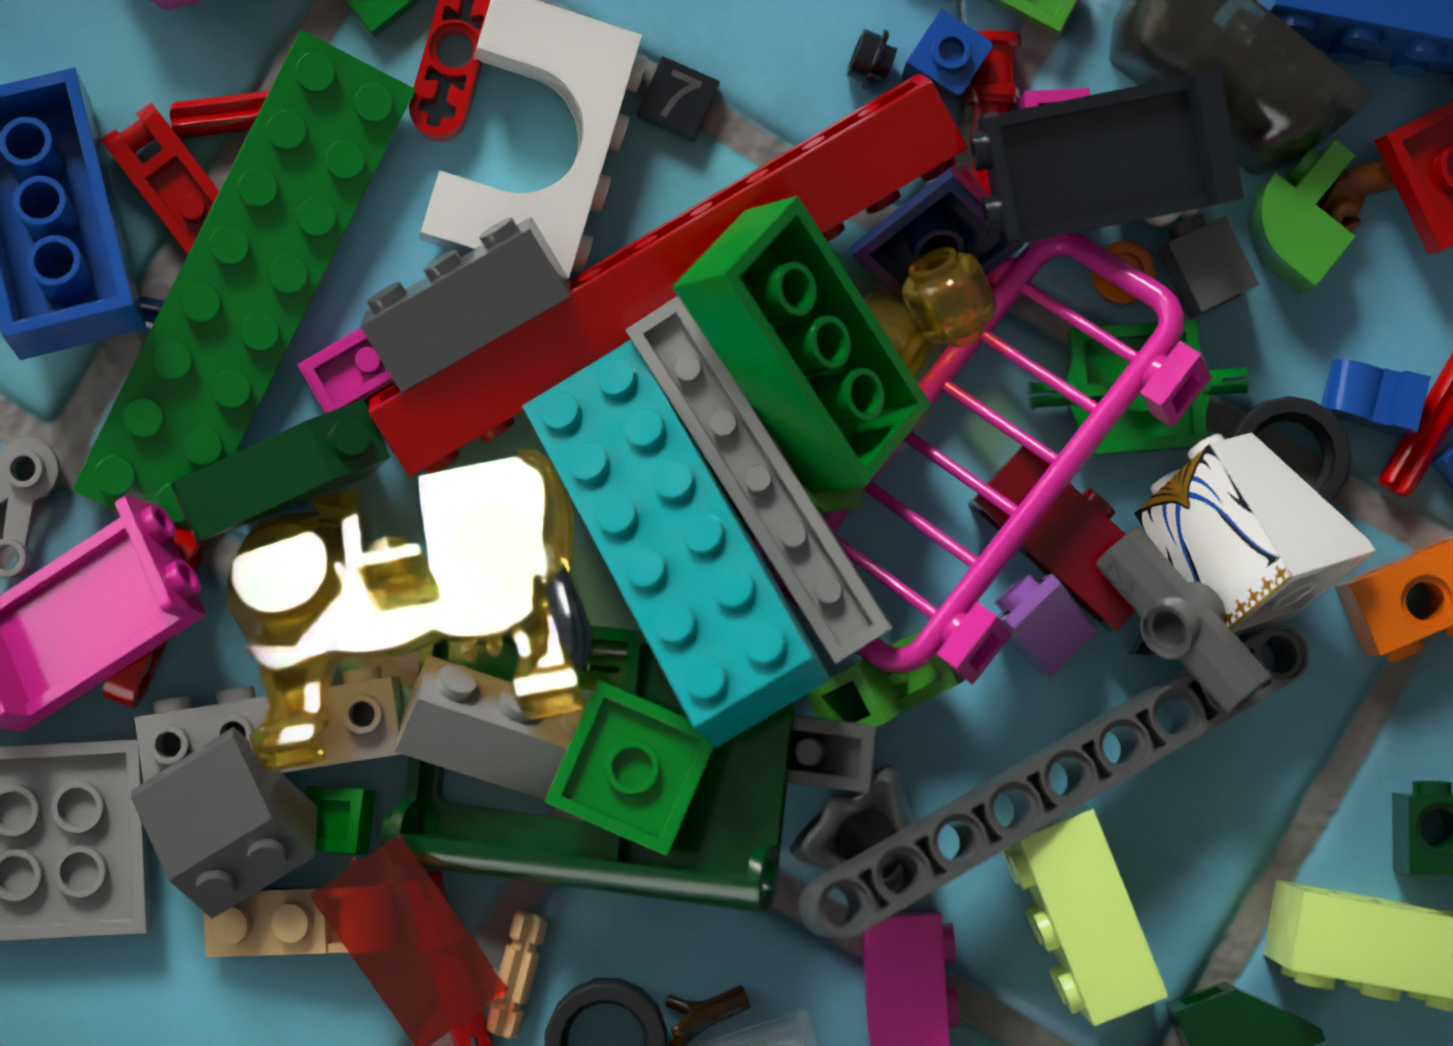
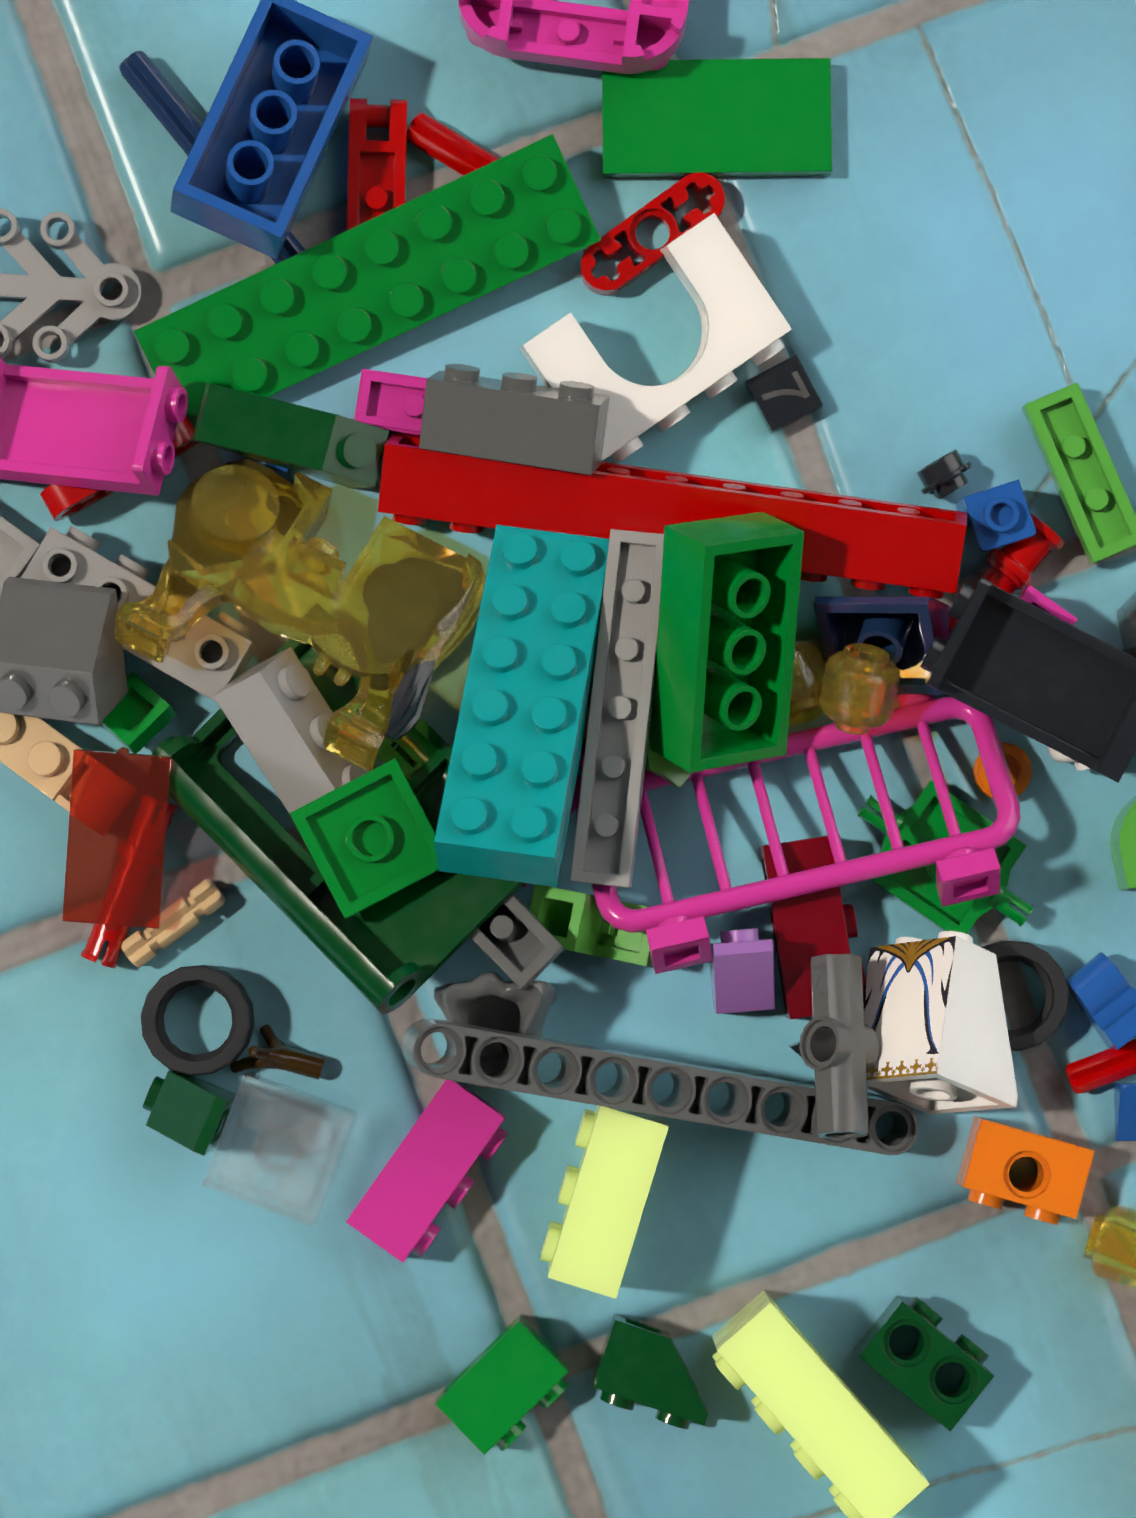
camera: 40 degrees right, 0 degrees up
dark grey brick [1157,214,1259,319] -> none

